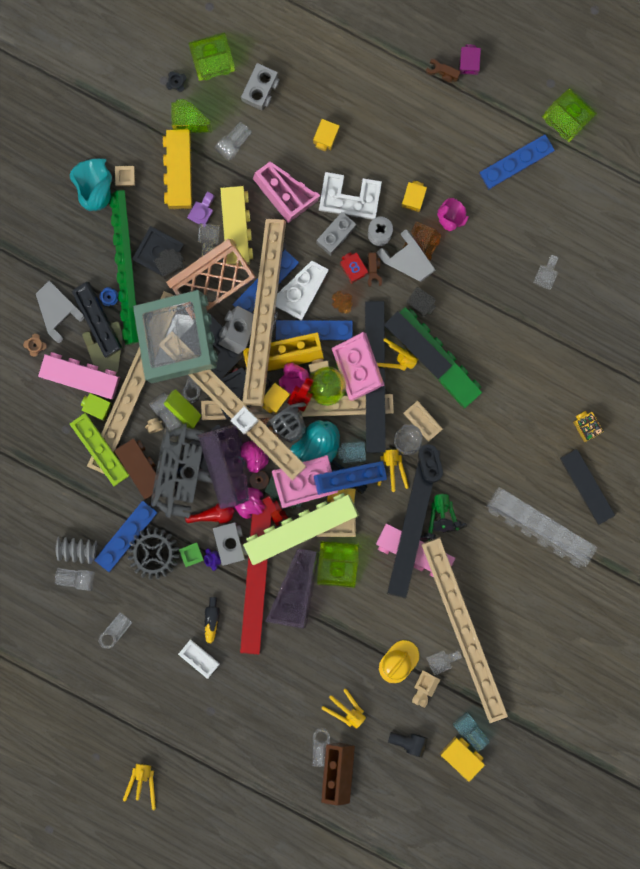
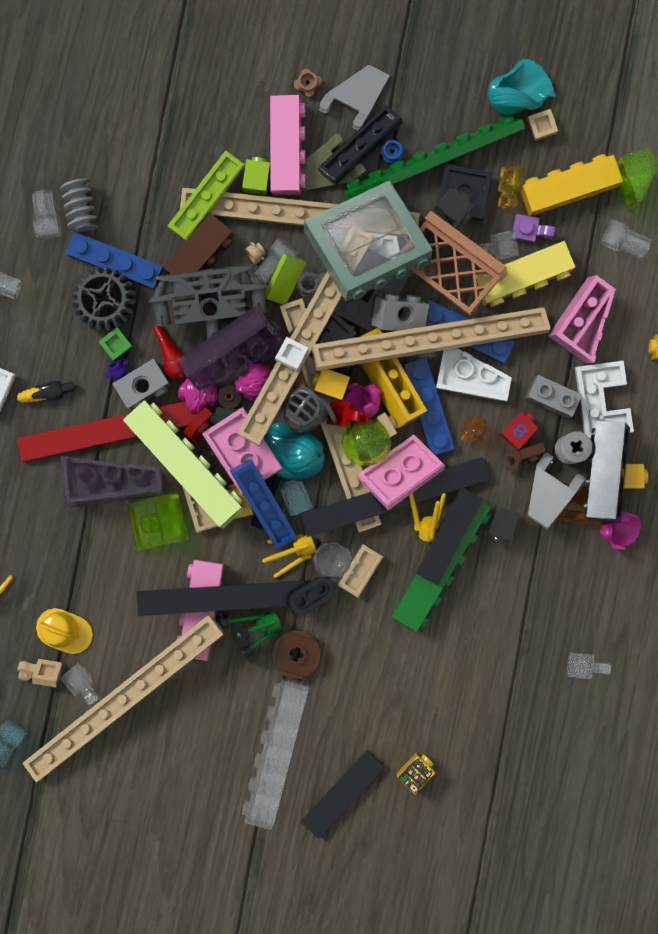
camera: 75 degrees right, 0 degrees up
none -> reddish brown plate [272,630,321,679]
none -> clear yellow plate [498,166,525,209]
none -> brick [584,421,630,523]

